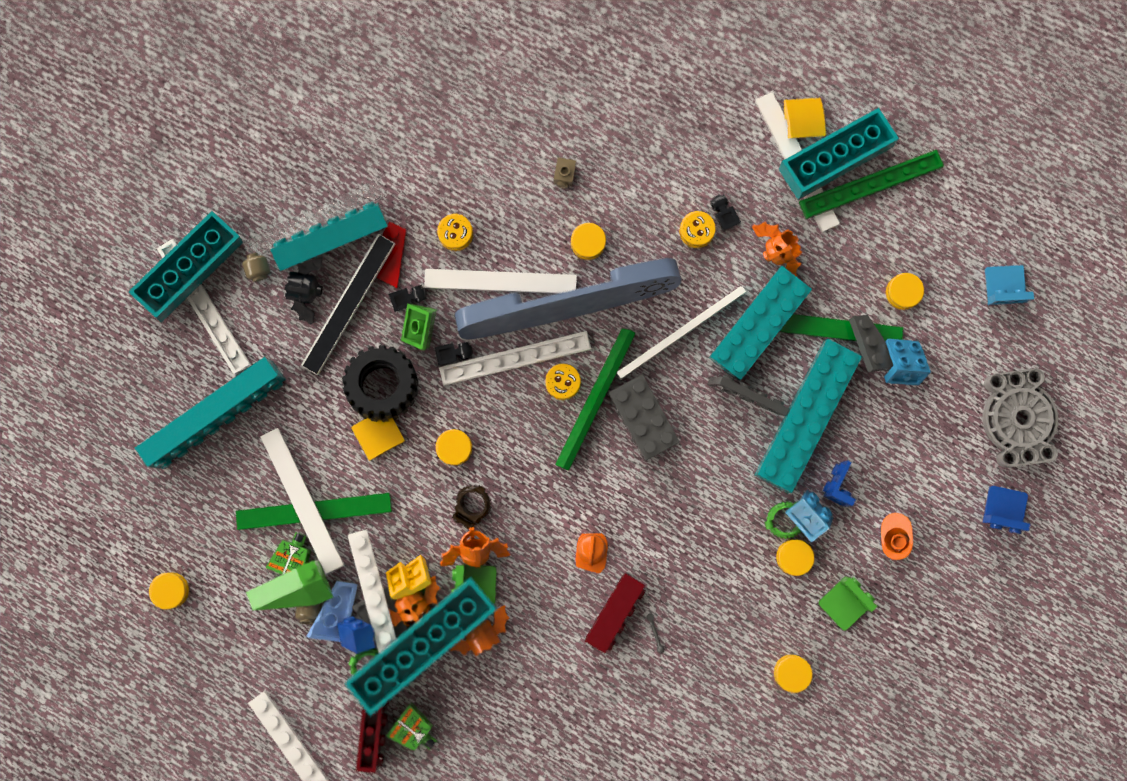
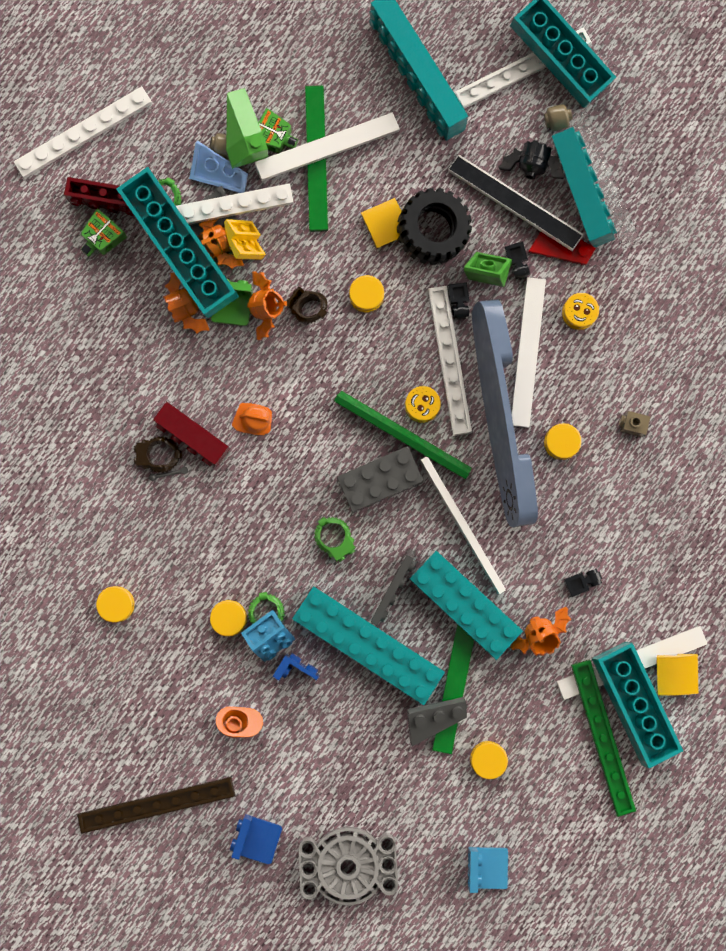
camera: 90 degrees right, 0 degrees up
yellow head [149,572,189,609] -> none
blue brick [337,617,375,653] -> none
yellow head [679,211,716,248] -> none
bright green bracket [818,576,877,630] -> none
dark azure bracket [884,339,931,385] -> none
none -> dark brown tile [77,776,236,834]
none -> dark brown piece [134,436,182,473]
none -> bright green piece [314,517,356,562]

